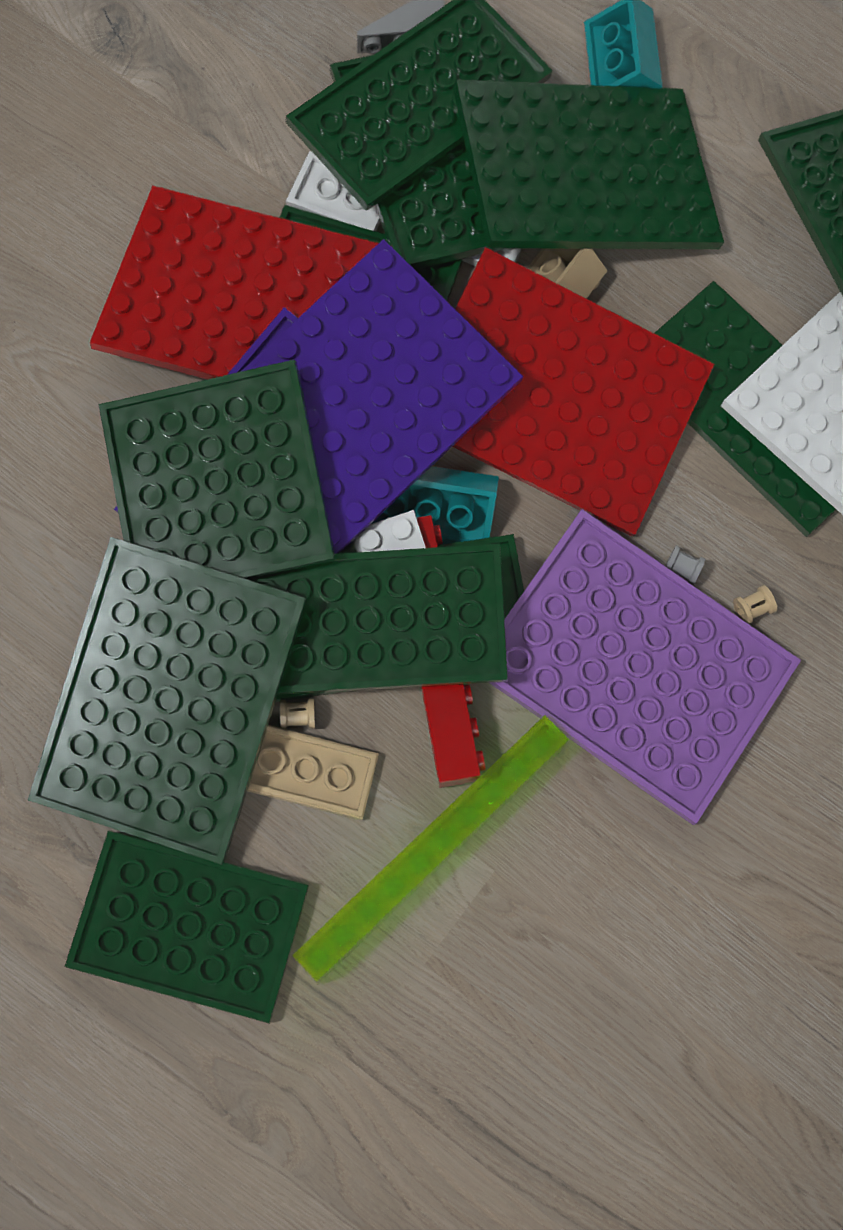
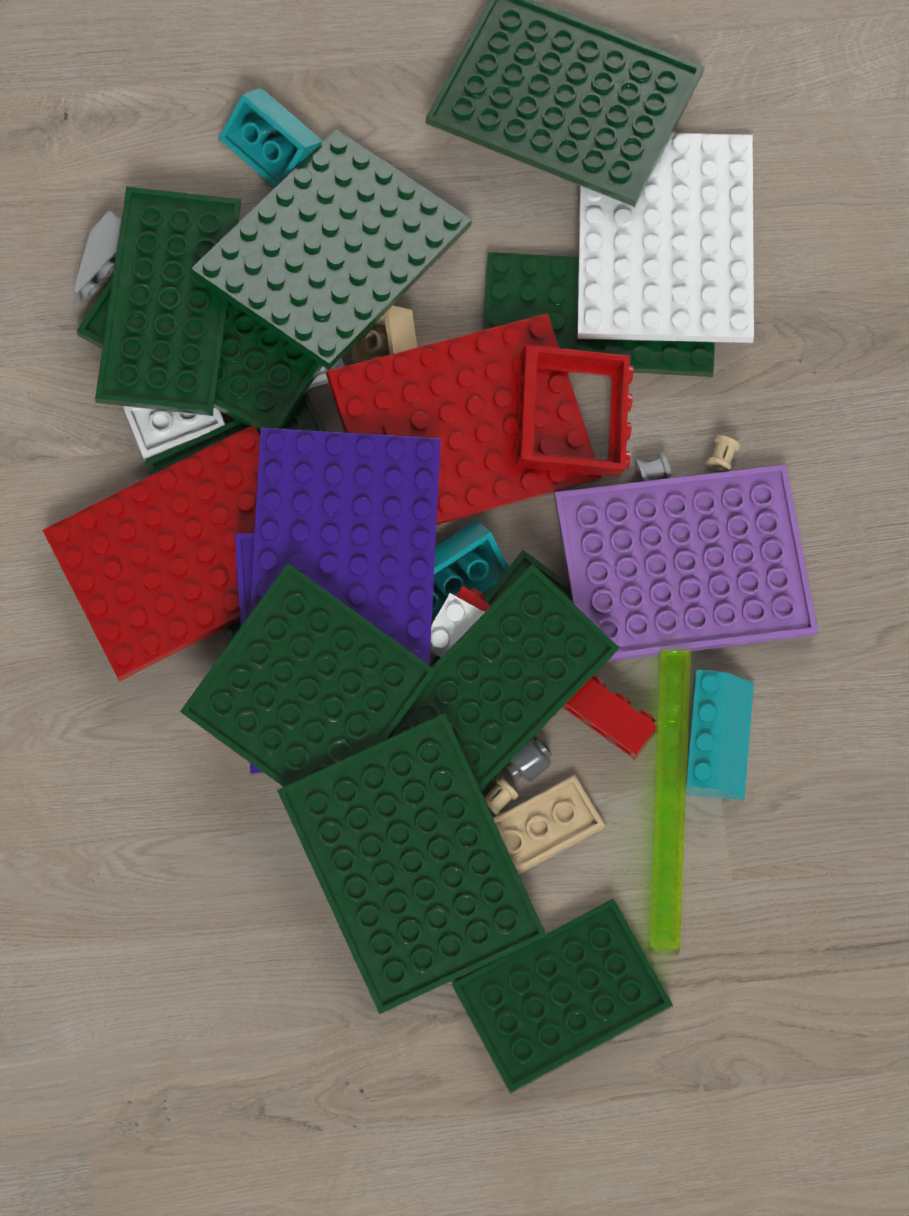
camera: 35 degrees left, 0 degrees up
none -> dark grey head [507,736,552,781]
none -> red piece [515,345,634,477]
none -> teal slope [684,669,754,801]

